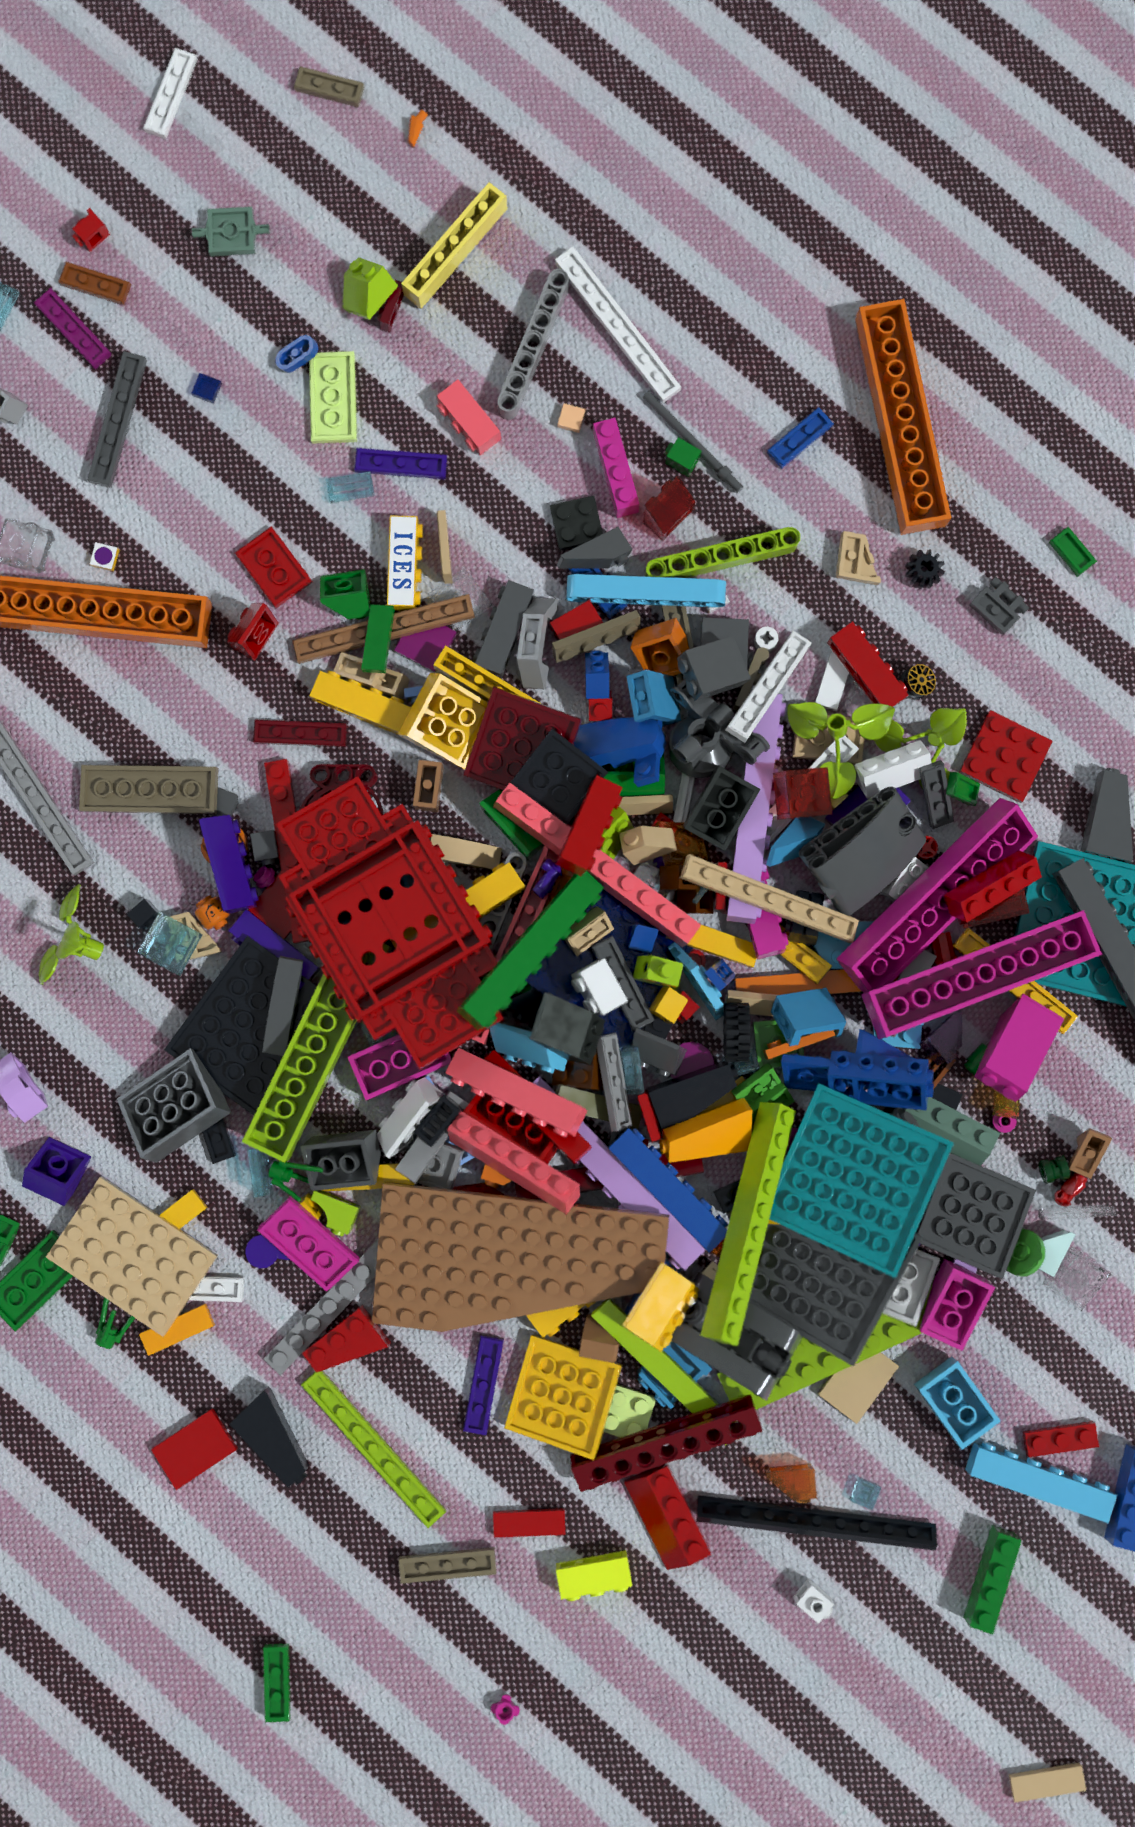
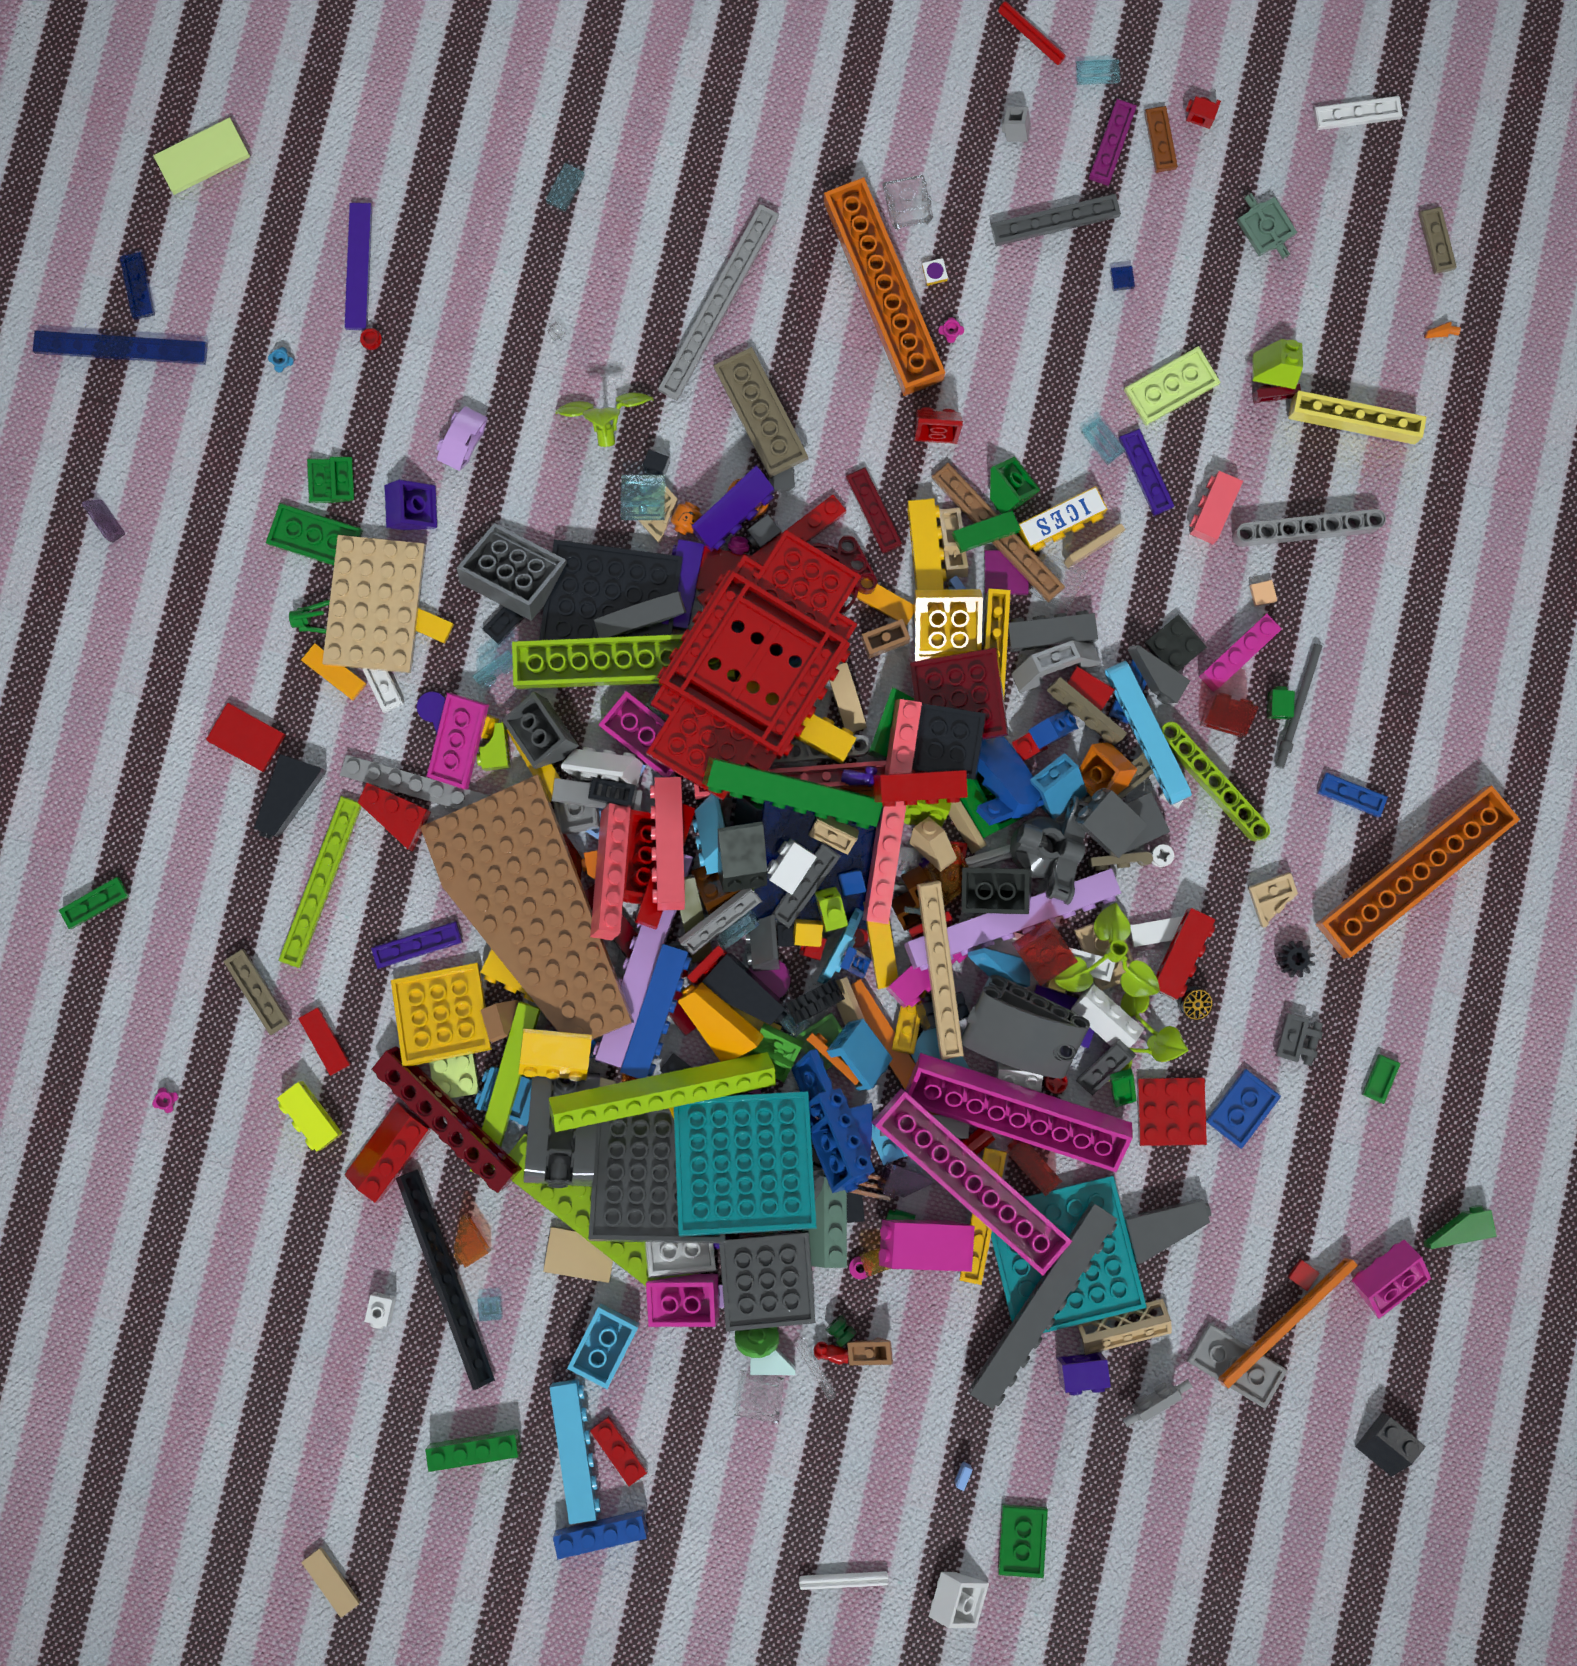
camera: 60 degrees right, 0 degrees up
red tile [235,526,313,608] -> none
green plant [268,1160,323,1202] -> none
blue plate [276,335,318,373] -> none
white plate [555,247,681,403] -> none
white tile [726,631,812,743] -> none
red brick [944,850,1042,923] -> none
none -> light orange tile [853,579,914,626]
none -> dark pink plate [938,317,964,343]
none -> blue tile [1206,1069,1281,1149]

